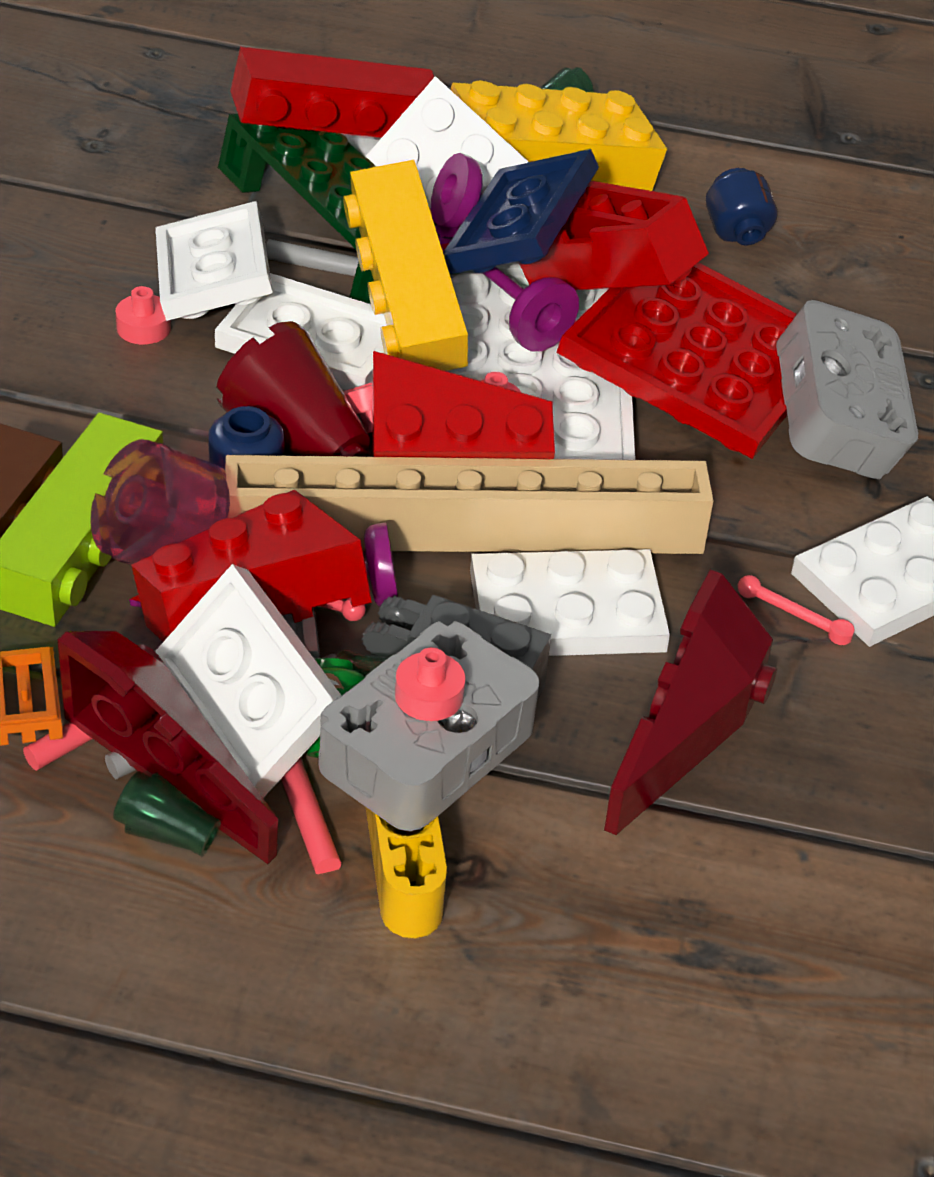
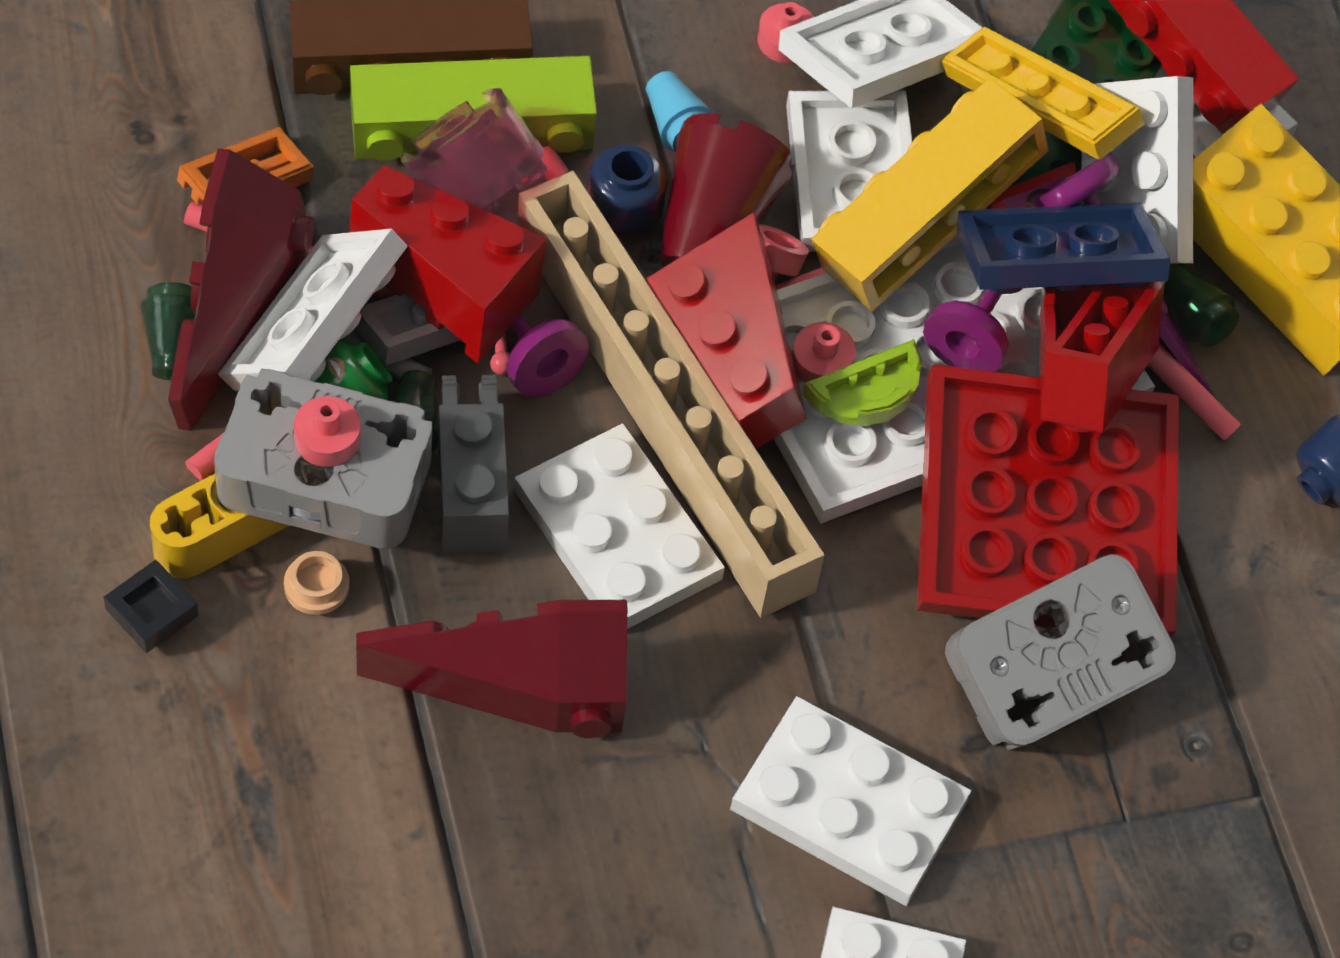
camera: 60 degrees right, 15 degrees up
coral hinge [737,575,855,645] -> none
none -> black plate [103,559,199,654]
none -> light nougat plate [284,551,350,615]
none -> medium azure cone [646,71,714,153]
none -> lime plate [802,339,922,426]
none -> yellow tile [941,26,1145,160]

